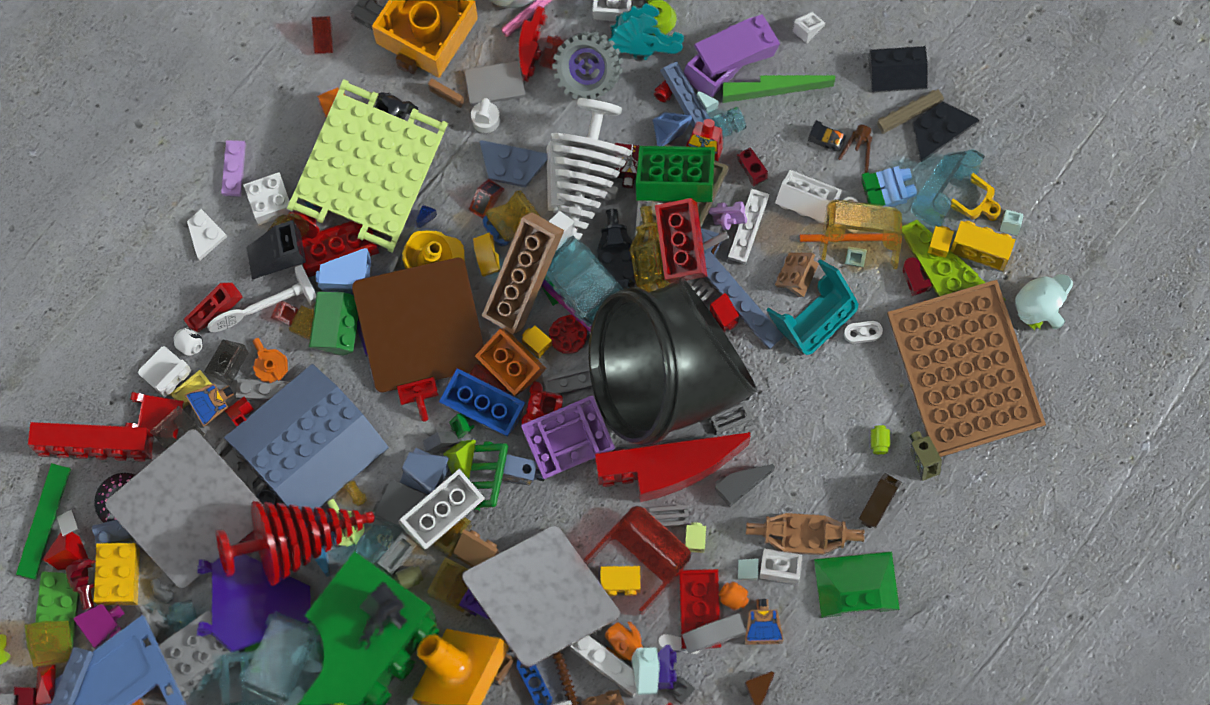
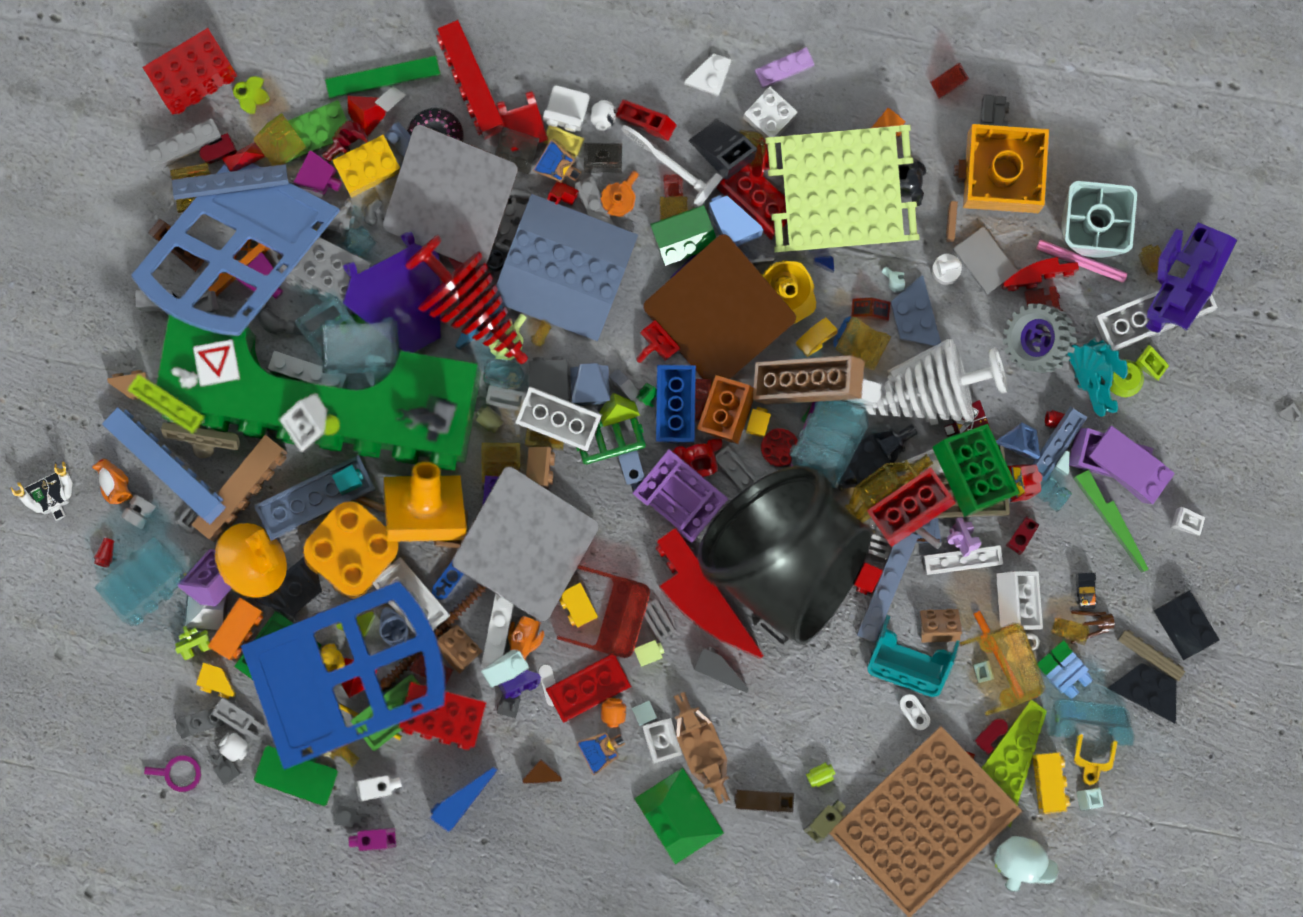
camera: 60 degrees right, 10 degrees up
light grey slope [682,613,746,654] -> none
yellow brick [927,226,954,258] -> none
none -> light aqua piece [882,267,905,293]
none -> clear yellow leg [1050,618,1090,646]

